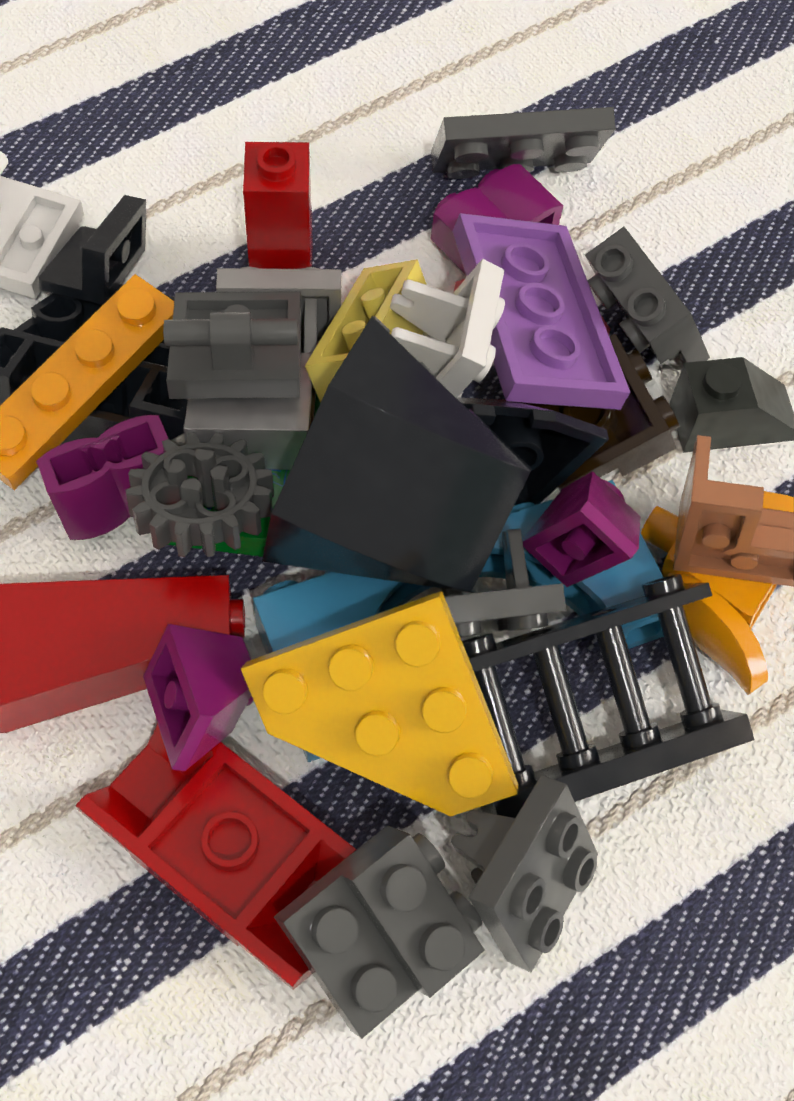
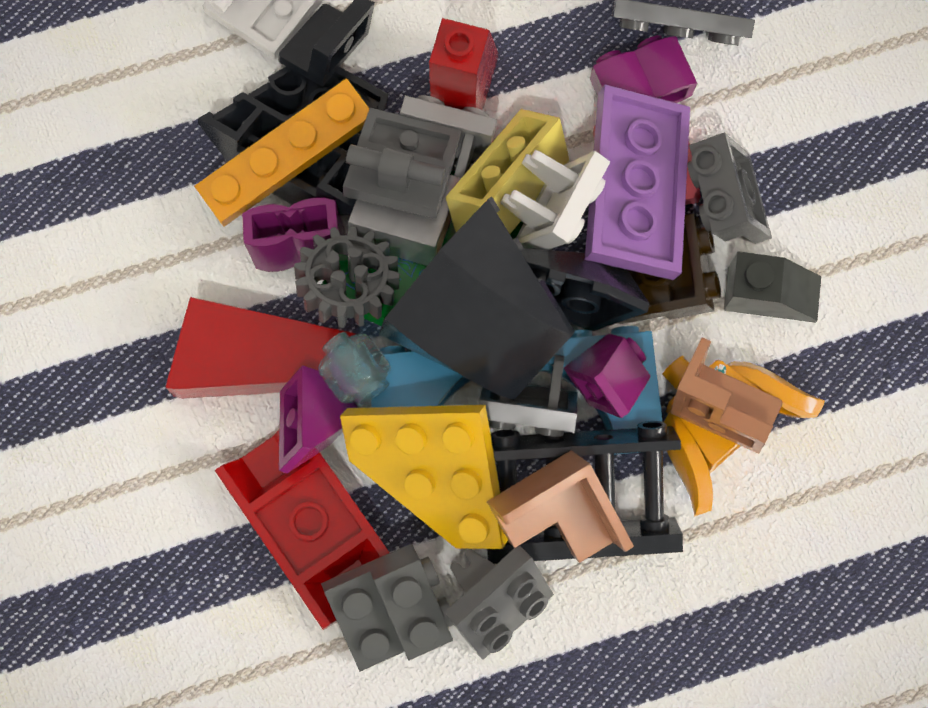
camera: 20 degrees right, 15 degrees up
none -> clear light blue head [318,332,391,407]
none -> nougat panel [487,450,634,563]

